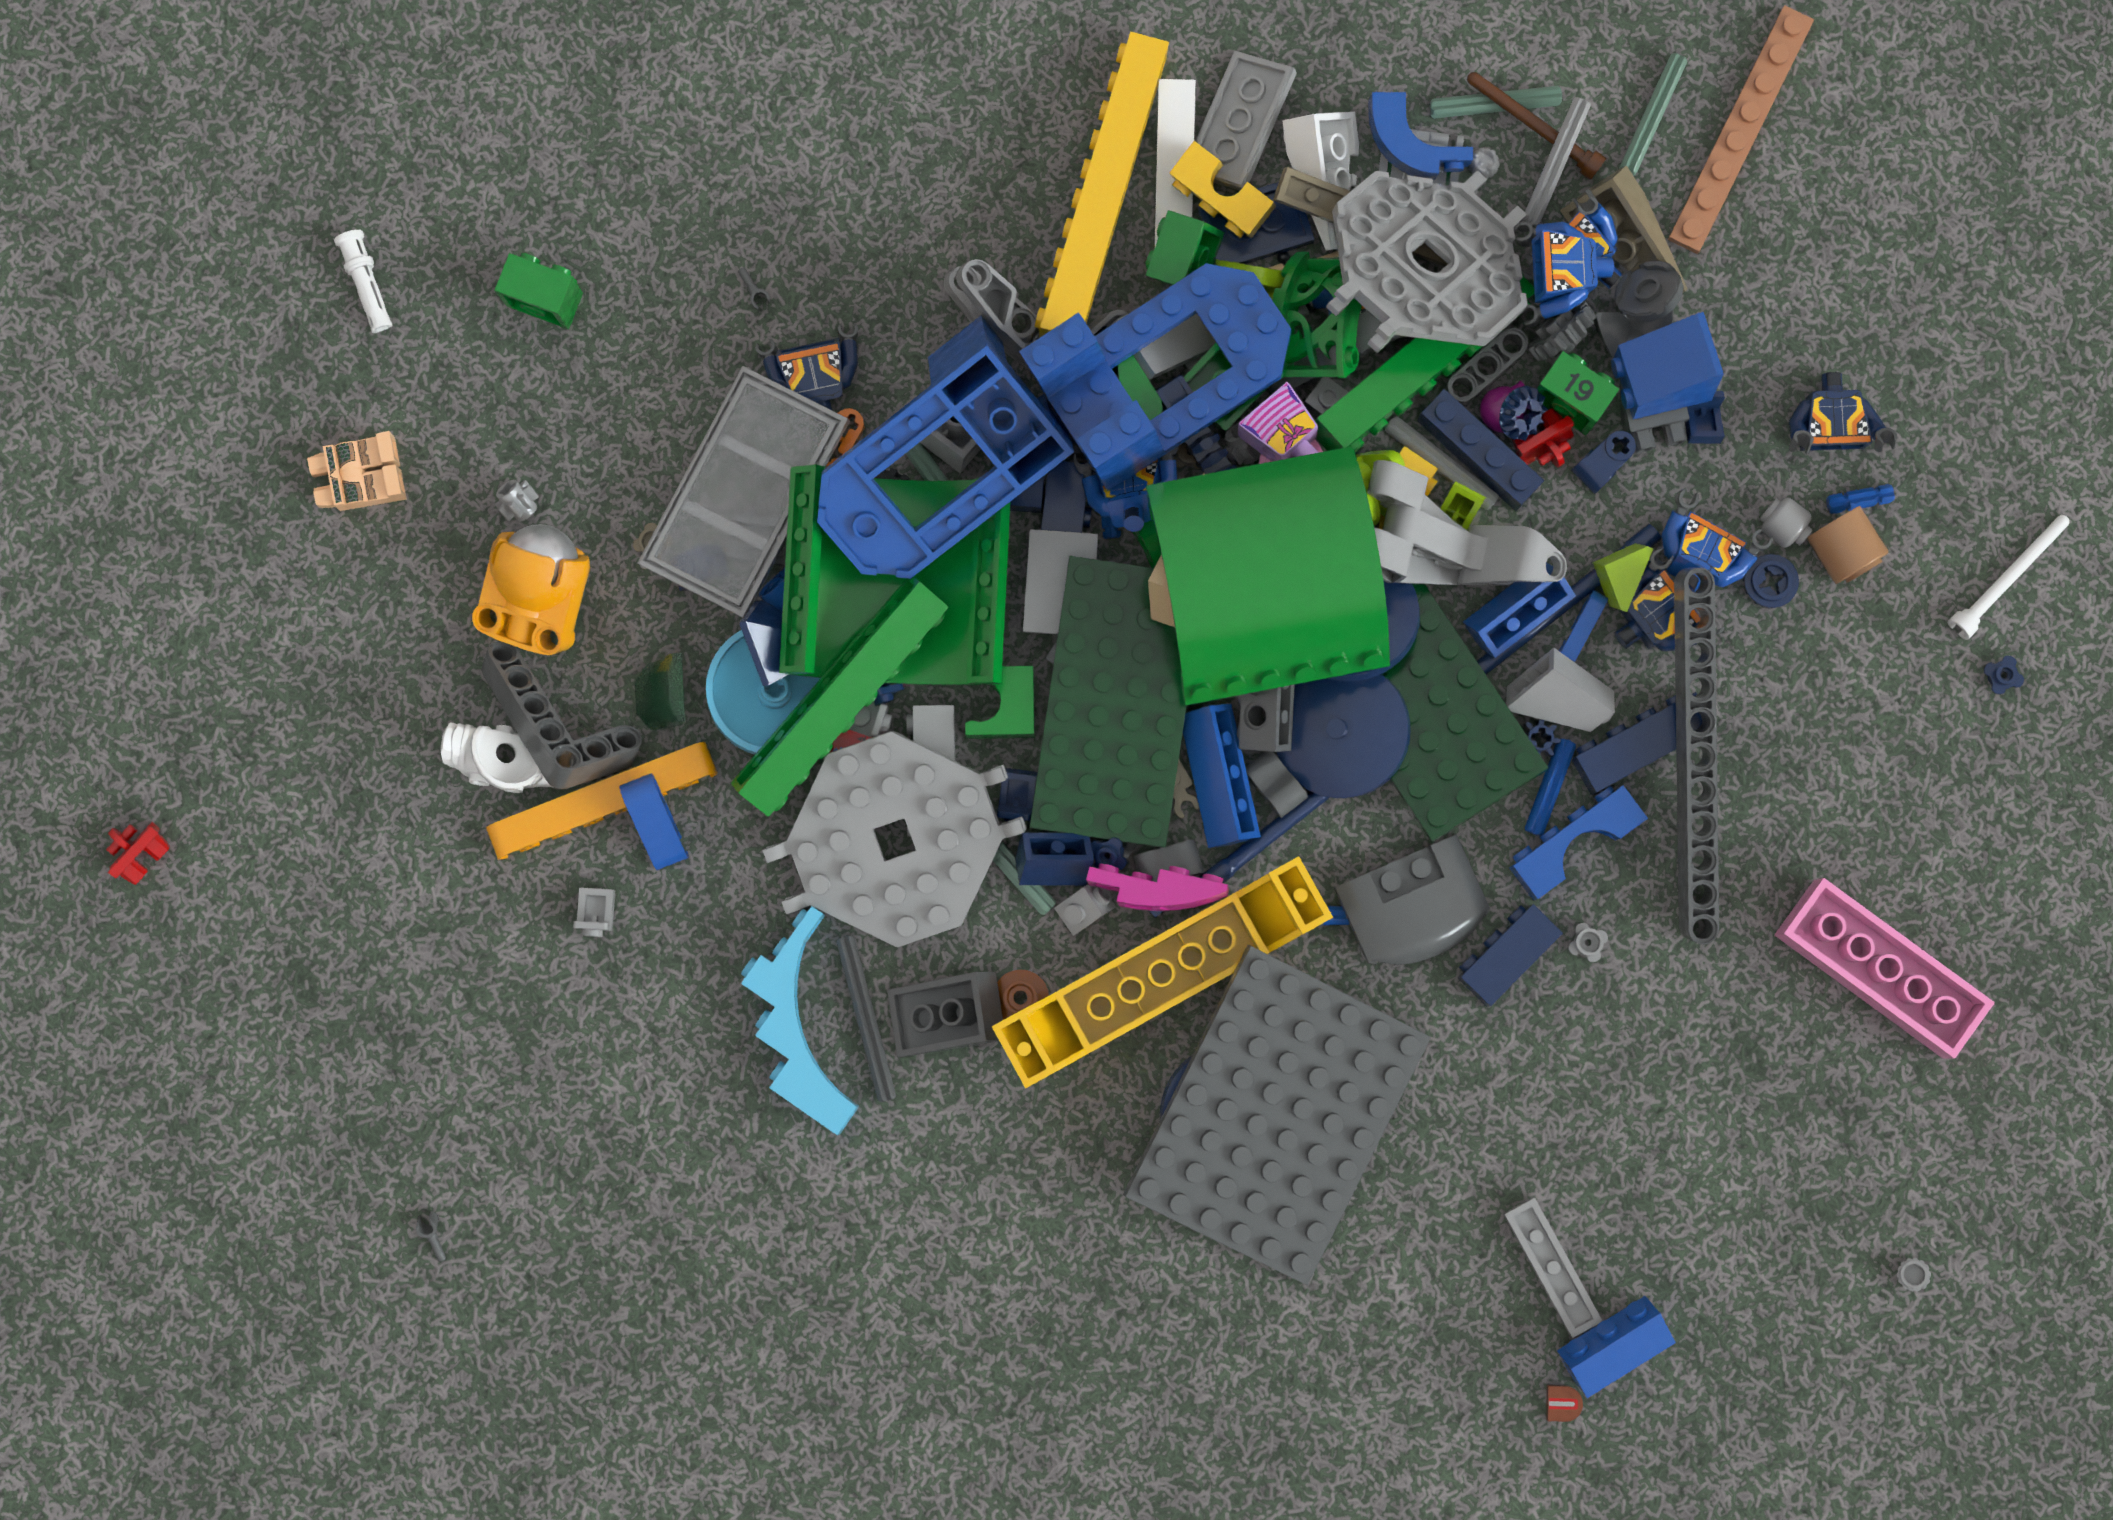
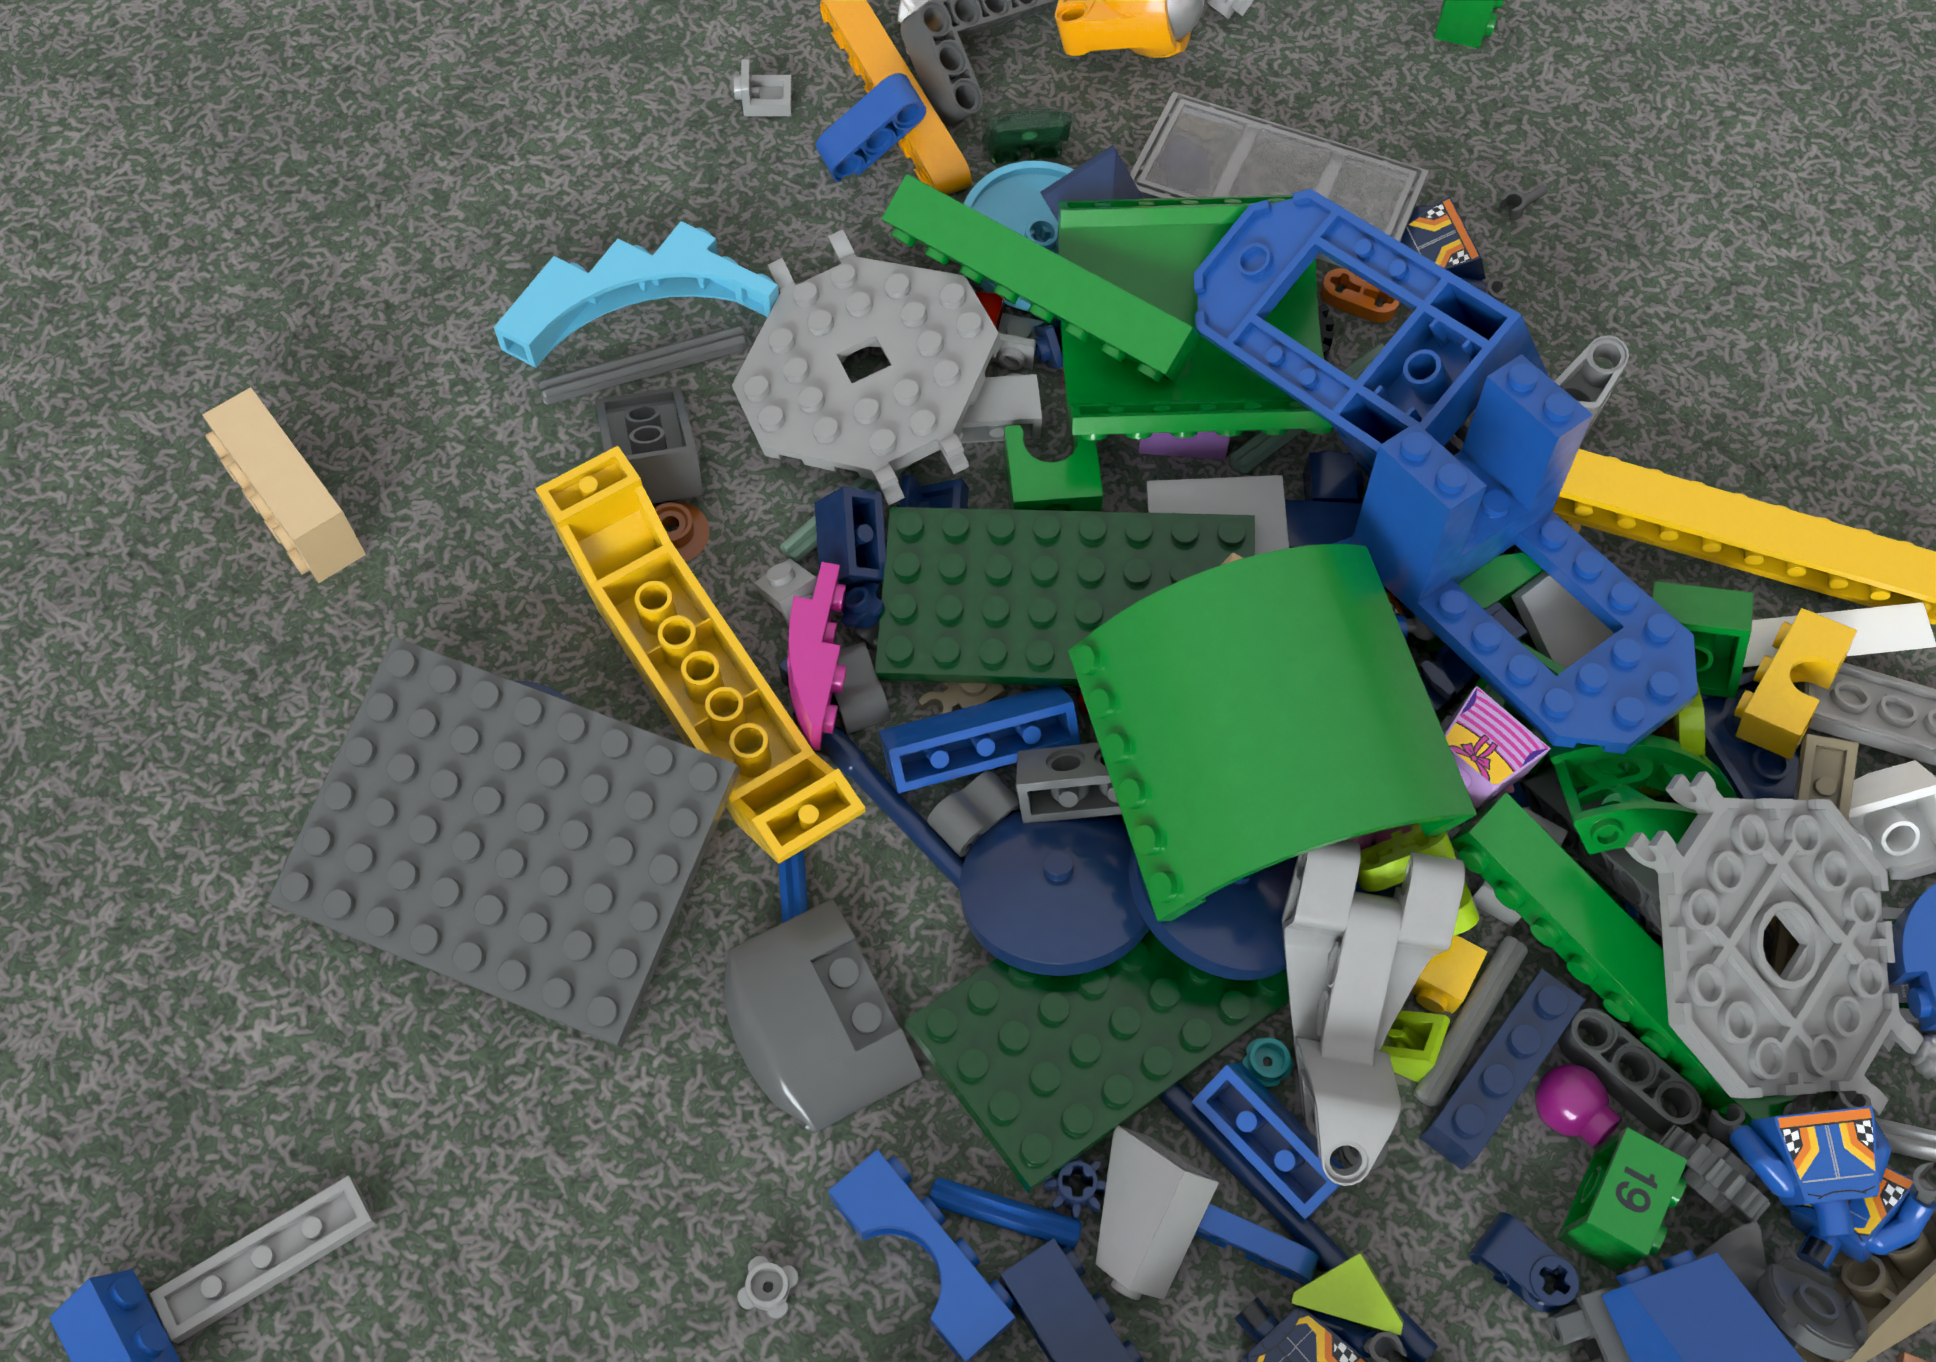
camera: 80 degrees right, 20 degrees down
dark blue brick [1457,904,1563,1007] -> none
dark blue gear [1499,386,1548,441] -> none
red hips [1512,408,1574,468] -> none
copper tile [1546,1385,1583,1422] -> none
none -> tan brick [202,387,366,583]
none -> teal plate [1242,1038,1293,1087]

